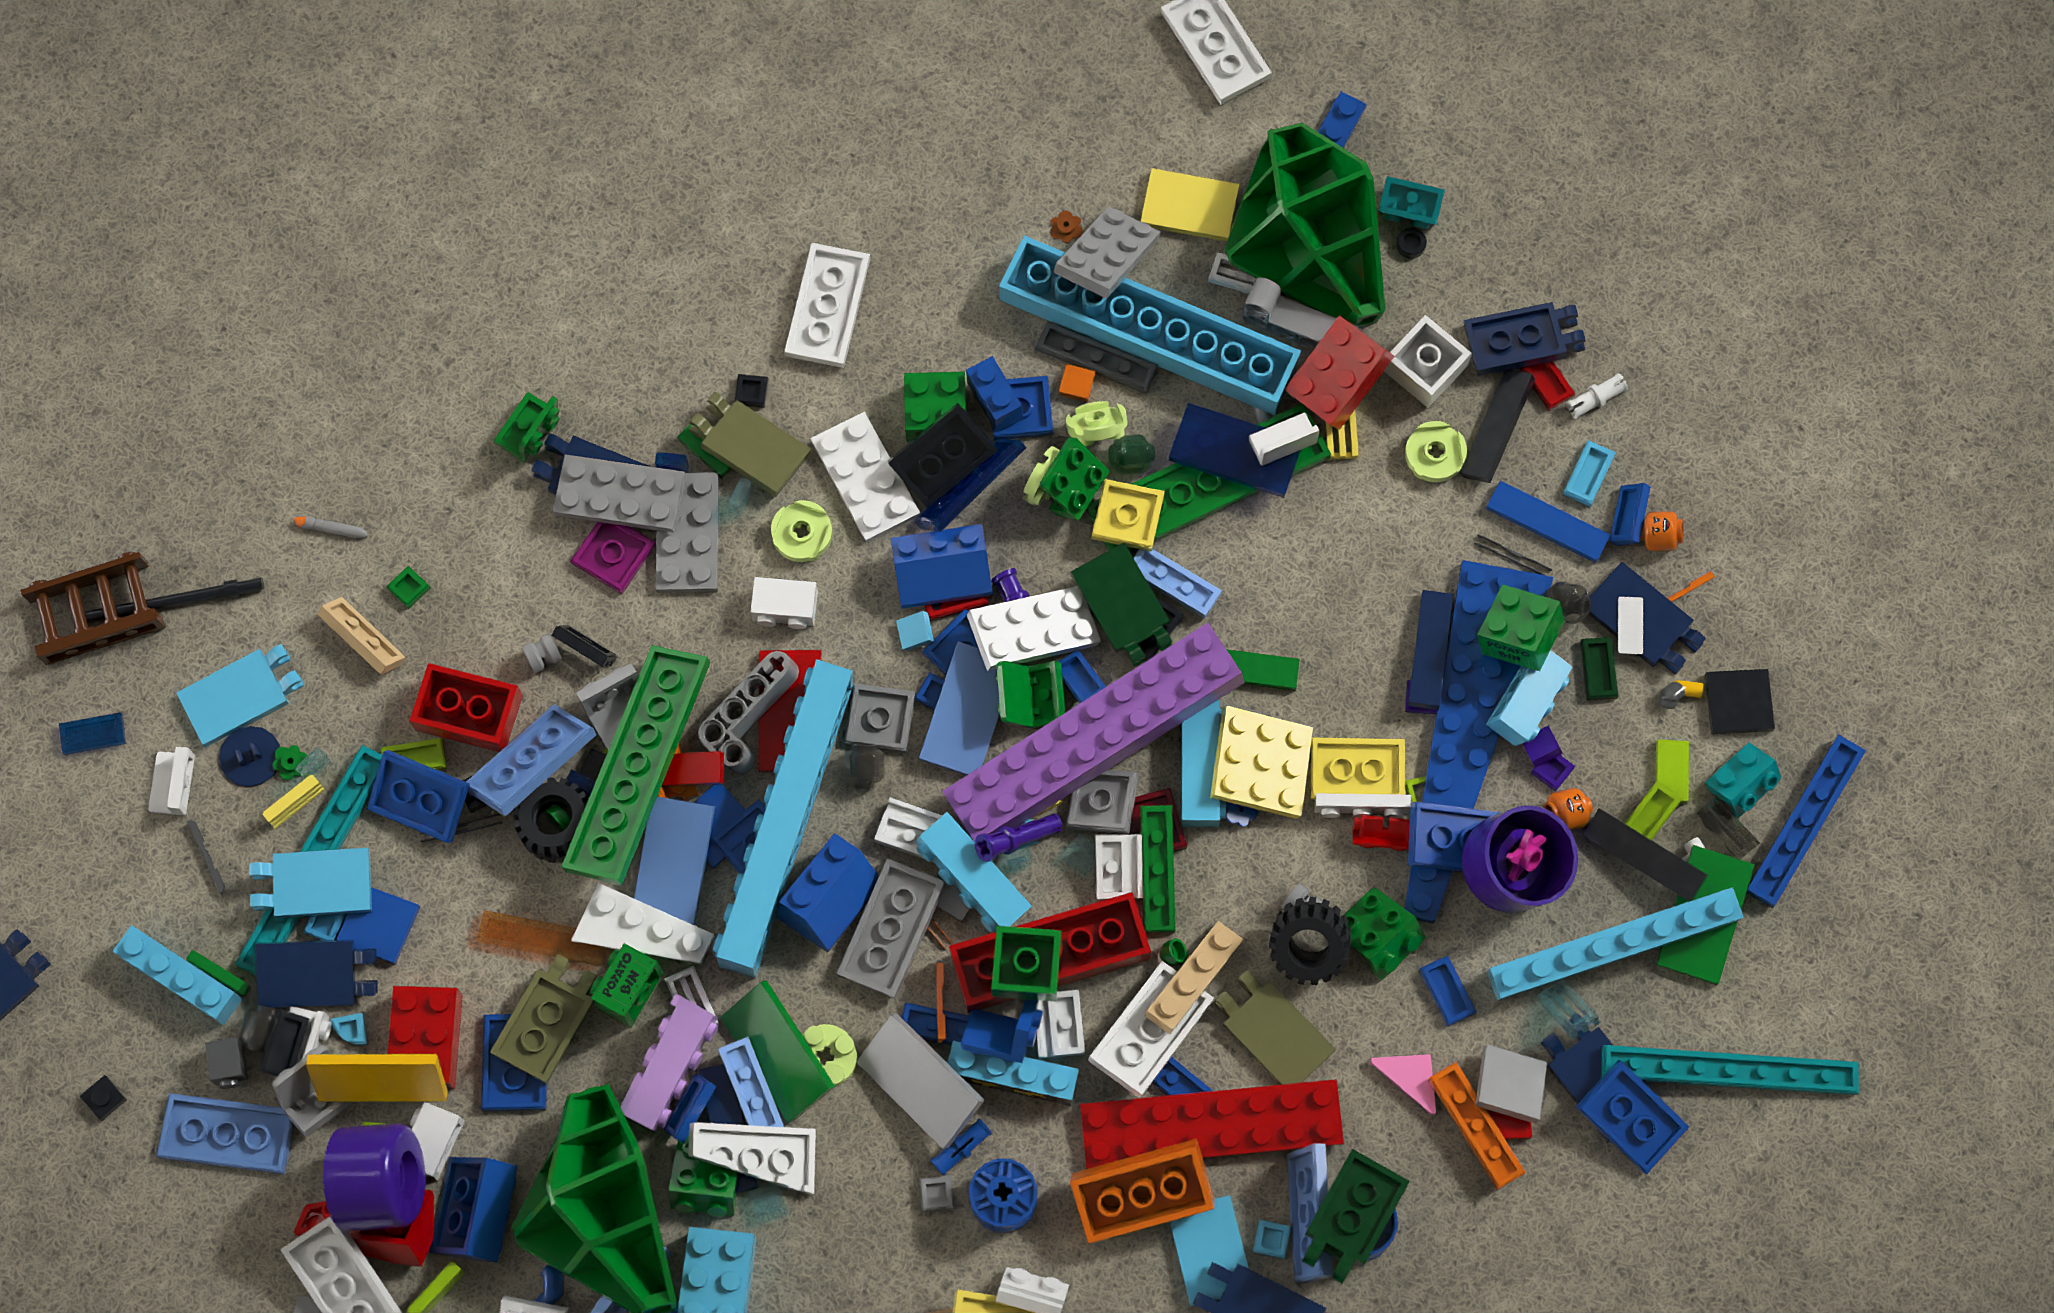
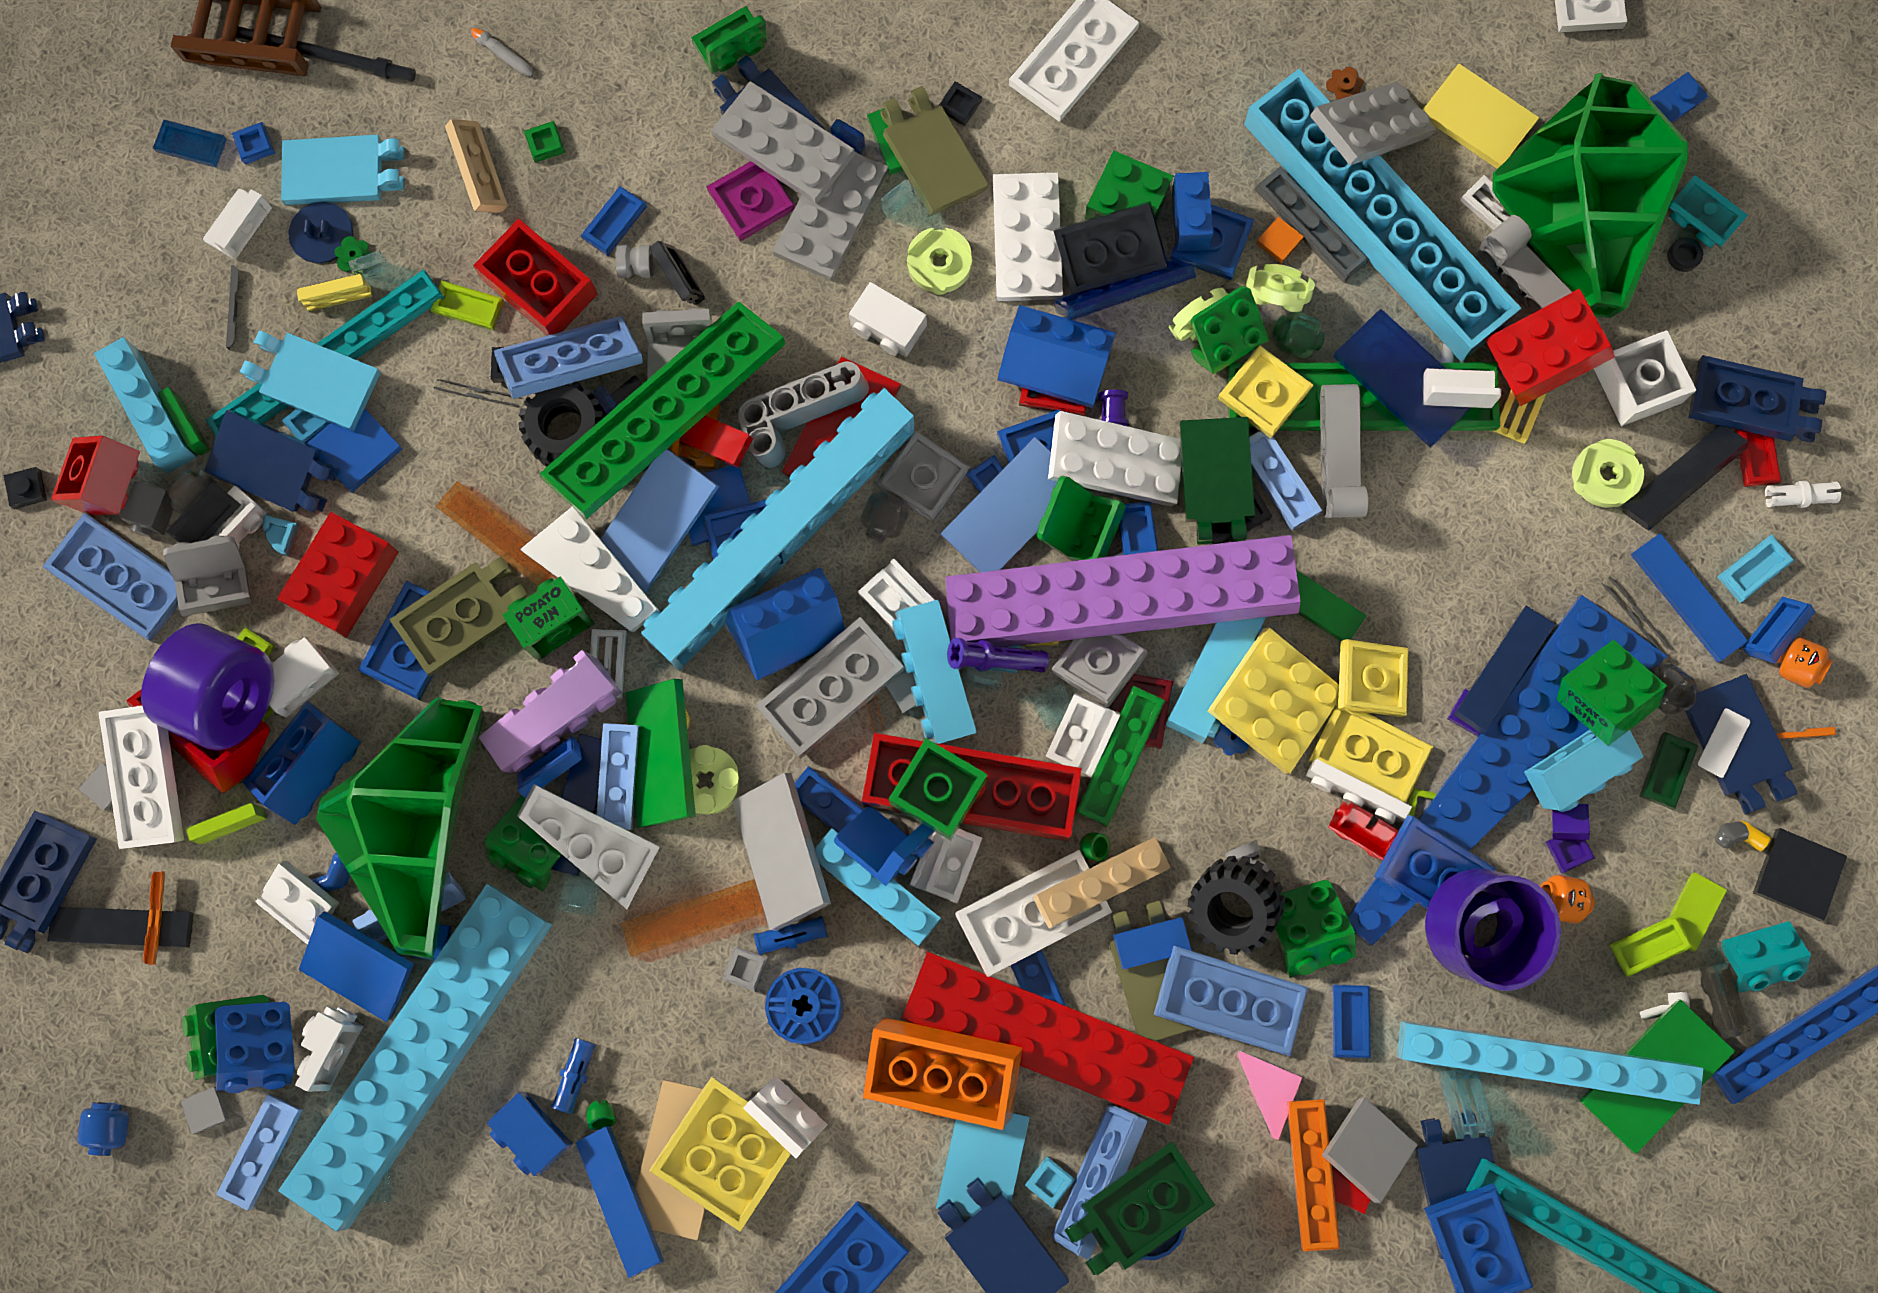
camera: 30 degrees right, 5 degrees up
yellow tile [306,1054,448,1102] -> none
blue tile [367,750,470,843] -> none
green tile [545,804,571,832] -> none
medium azure tile [896,611,934,651] -> none
orange piece [936,963,946,1043] -> none
dark pink animal [1506,829,1547,881] -> none
black tile [1583,808,1709,902] -> none
none -> red brick [51,435,140,515]
none -> blue tile [232,122,275,164]
none -> blue tile [580,186,647,256]
none -> clear orange tile [621,879,765,957]
none -> blue tile [1113,917,1192,970]
none -> medium blue tile [1153,946,1308,1056]
none -> light grey beam [1320,384,1368,518]
none -> light yellow tile [1338,639,1408,717]

